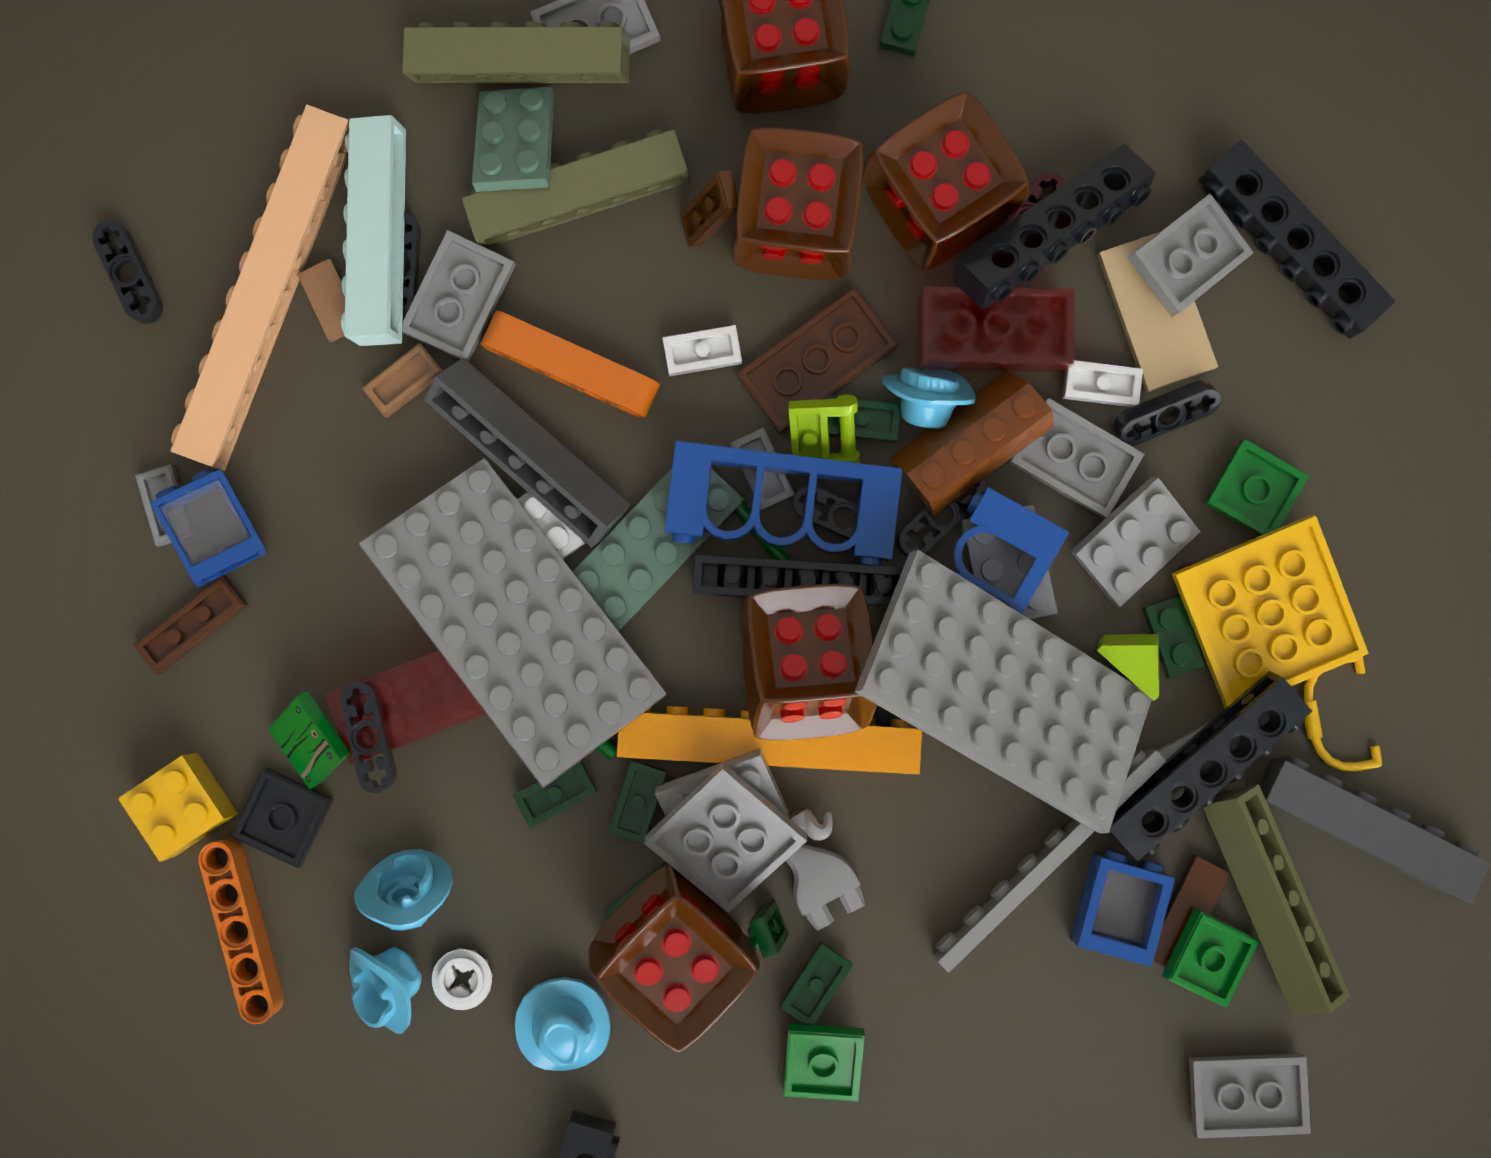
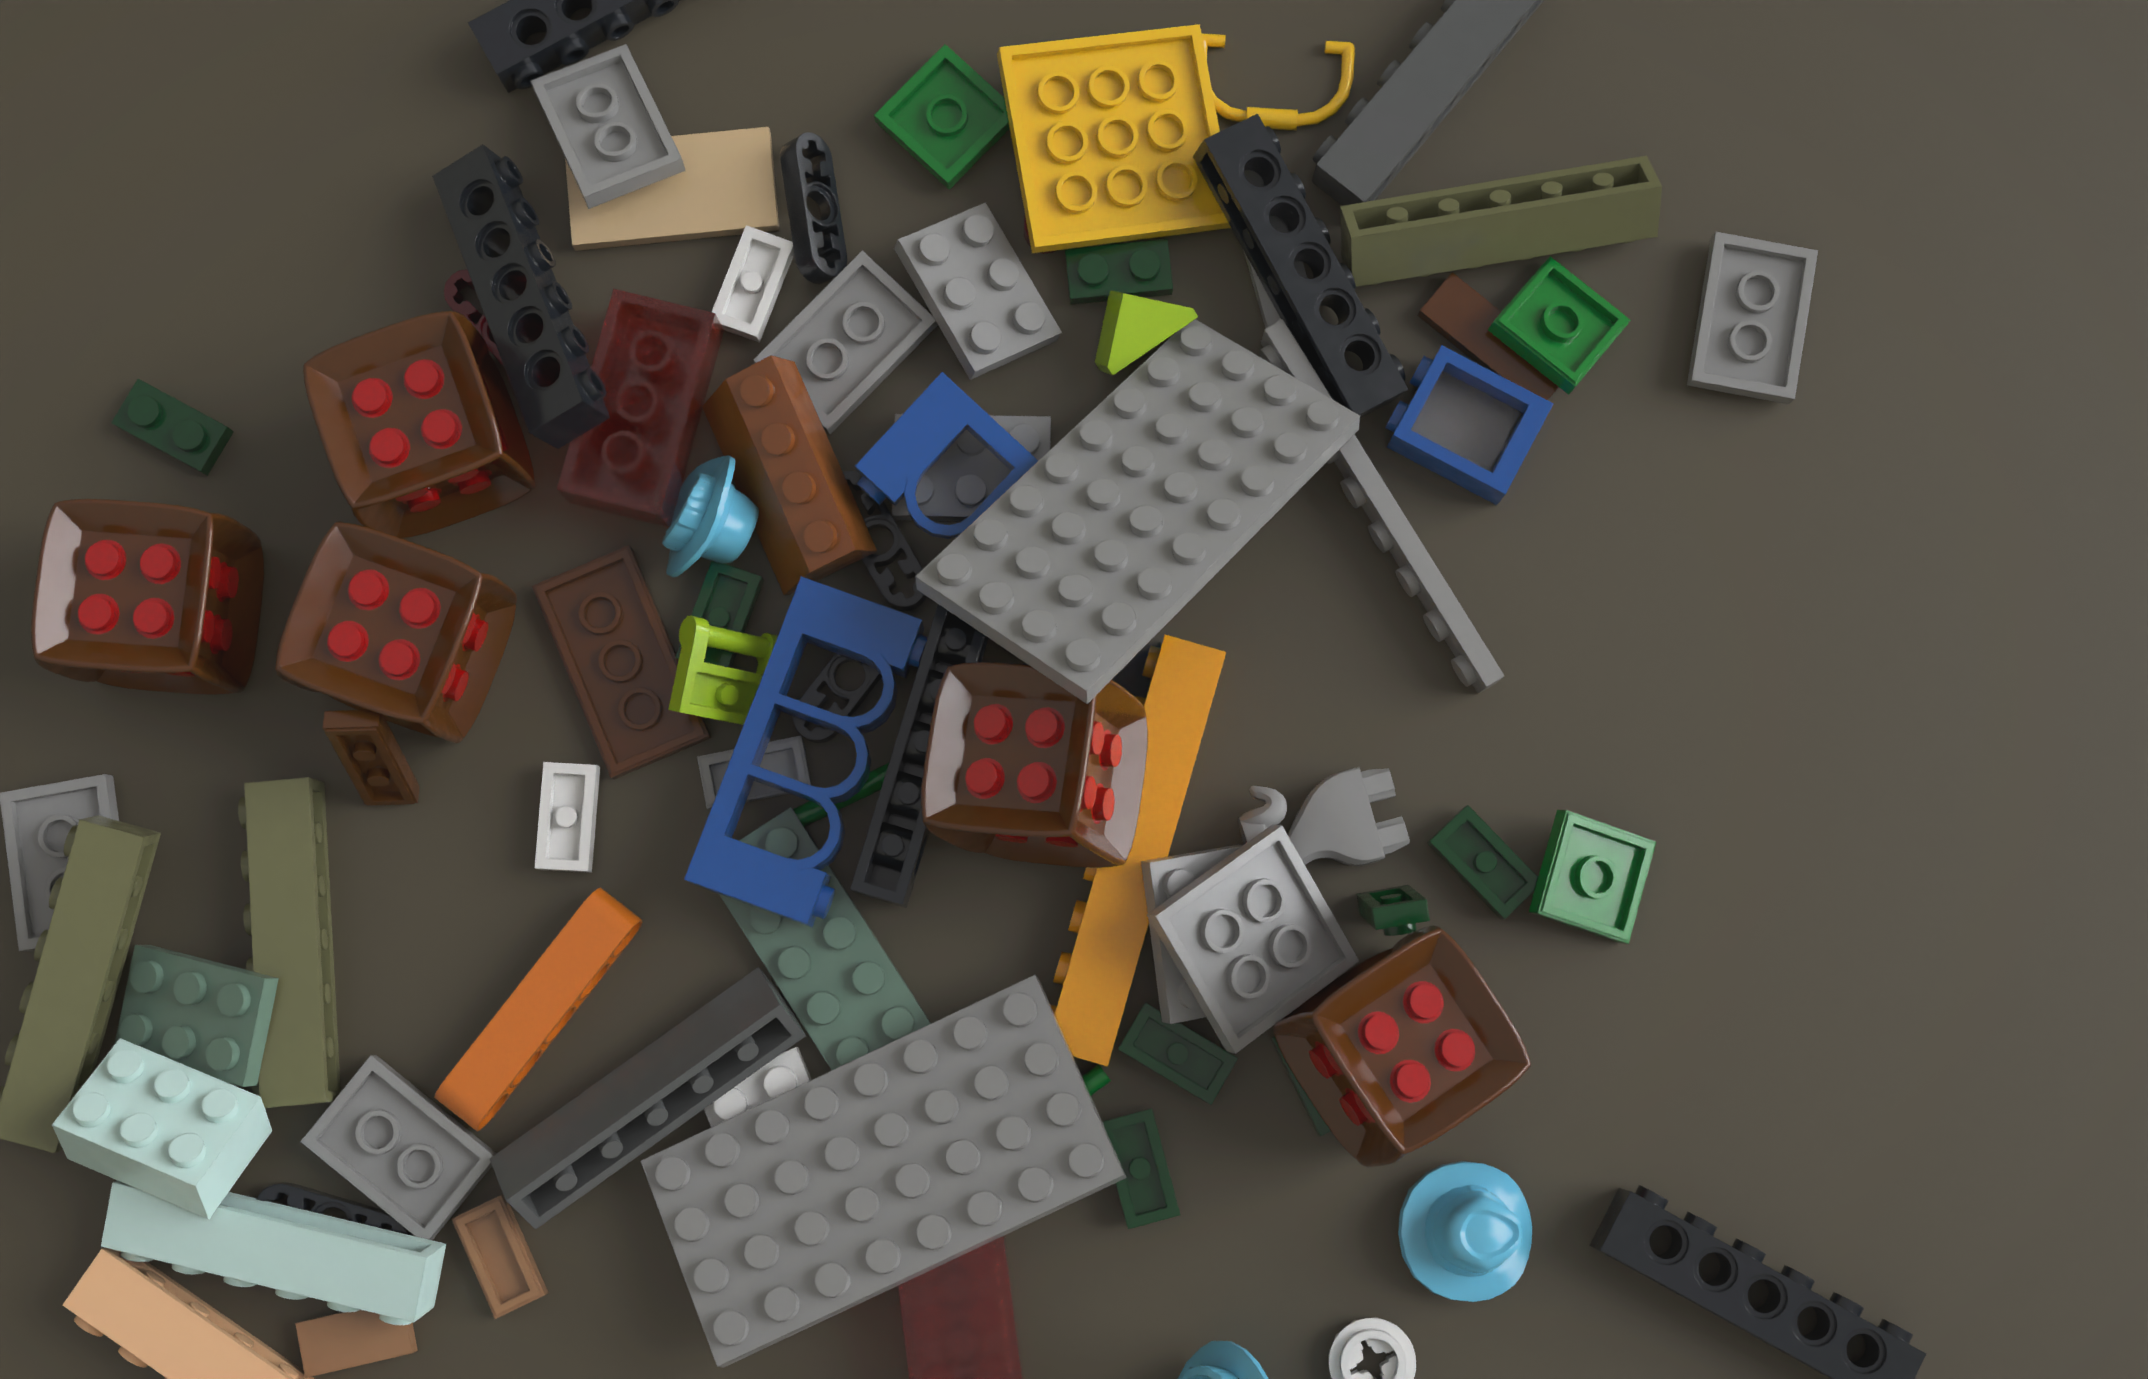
camera: 75 degrees left, 5 degrees down
none -> light aqua brick [52,1038,272,1219]

